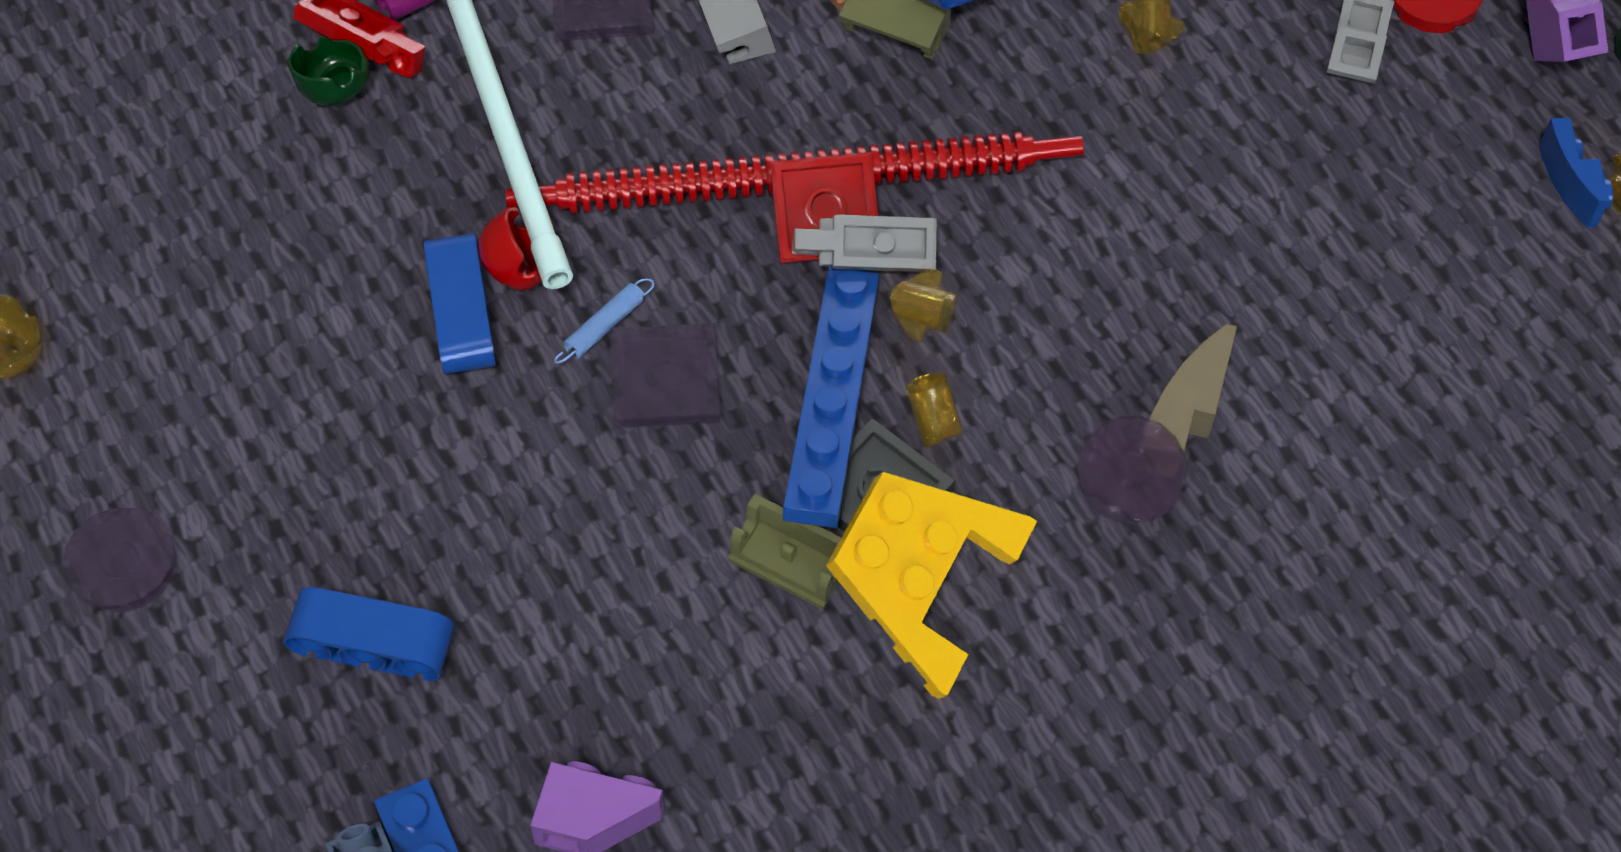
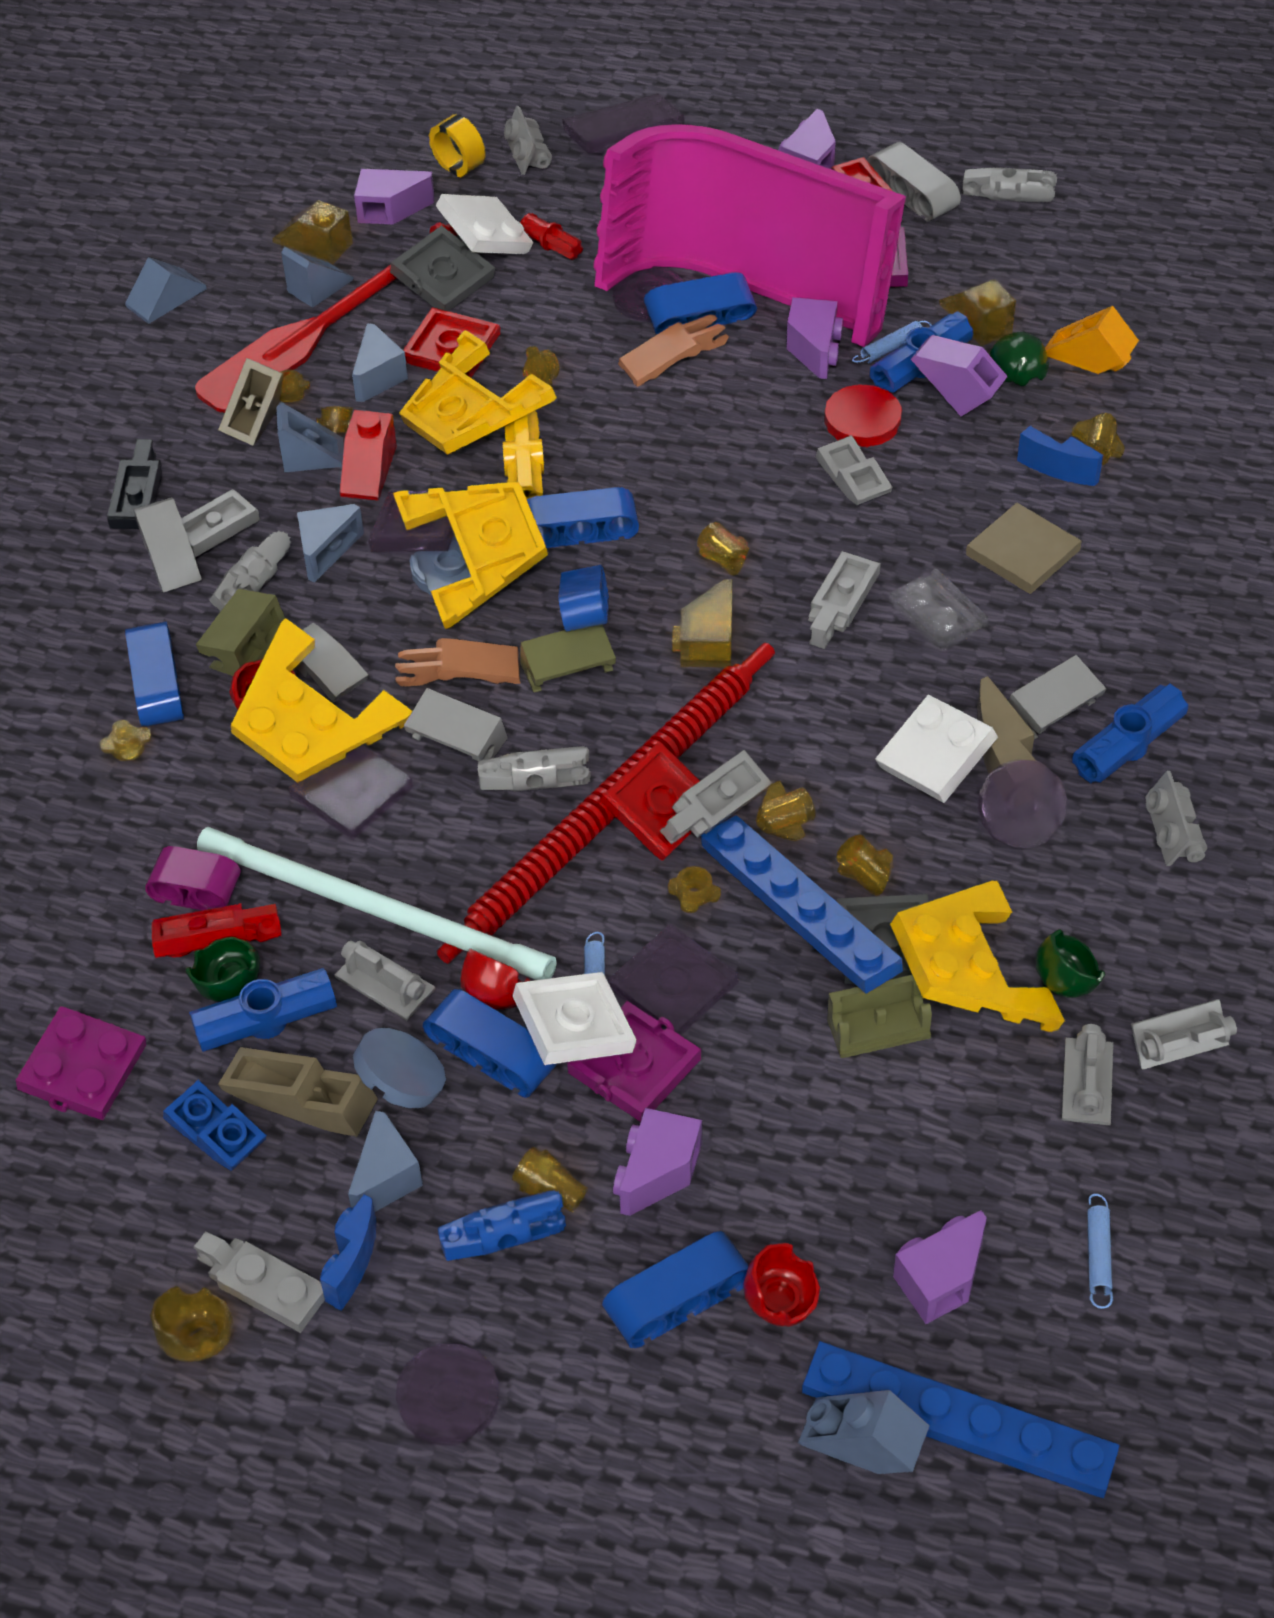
camera: 40 degrees left, 10 degrees down
none -> magenta plate [15,1006,146,1120]
none -> blue slope [163,1080,266,1171]
none -> blue piece [189,968,337,1052]
none -> light grey hinge [194,1231,325,1333]
none -> dark tan slope [218,1047,378,1137]
none -> blue slope [320,1194,377,1311]
none -> light grey hinge [335,940,436,1021]
none -> sand blue slope [348,1111,423,1212]
none -> sand blue tile [353,1028,446,1108]
none -> blue hinge [438,1190,566,1261]
none -> light grey hinge [478,746,591,792]
none -> clear yellow cone [512,1147,588,1213]
none -> white plate [513,972,636,1065]
none -> magenta plate [567,1001,701,1122]
none -> medium lavender slope [613,1108,702,1216]
none -> clear yellow plate [668,866,721,913]
none -> clear yellow slope [672,579,732,667]
none -> red hair [743,1243,820,1327]
none -> light grey hinge [808,551,881,649]
none -> white plate [875,694,998,803]
none -> clear plate [889,568,989,652]
none -> dark tan tile [966,503,1082,594]
none -> light grey hinge [1008,655,1106,739]
none -> dark green hair [1036,929,1105,998]
none -> light grey hinge [1062,1024,1113,1125]
none -> blue piece [1072,683,1188,784]
none -> light grey hinge [1131,999,1237,1070]
none -> light grey hinge [1145,771,1207,866]

